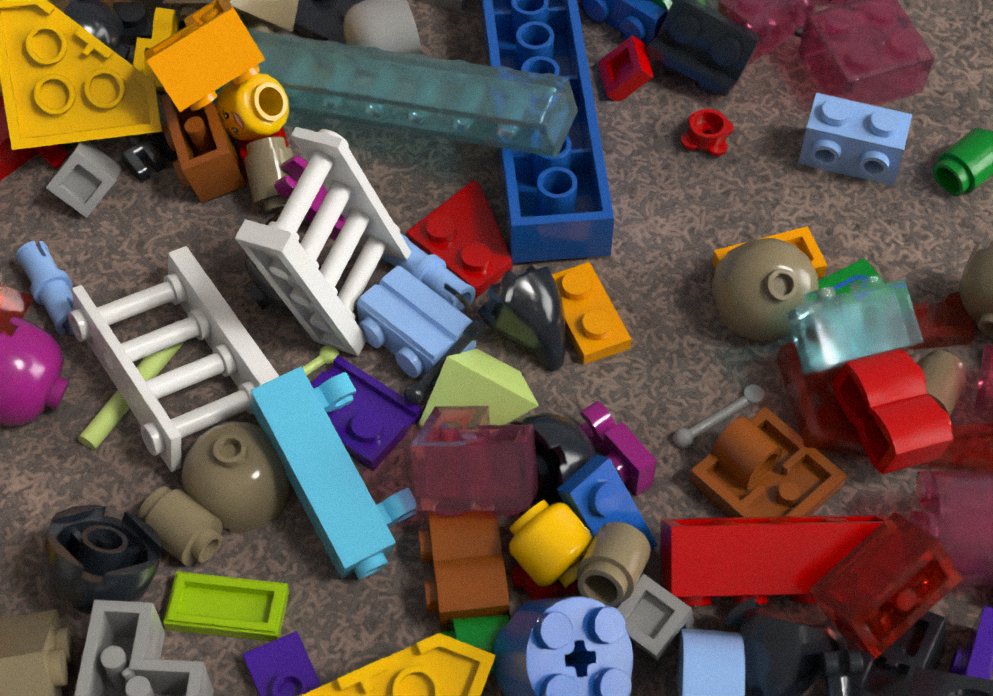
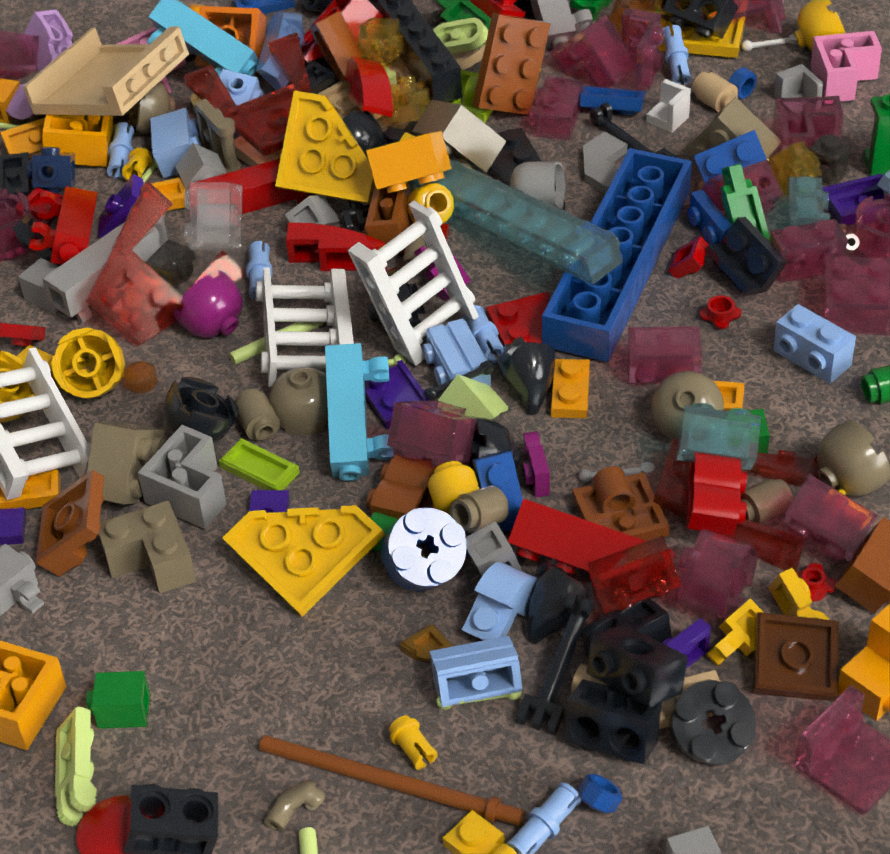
camera: 30 degrees right, 10 degrees down
none -> red slope [286,222,387,271]
none -> clear pink brick [627,326,702,383]

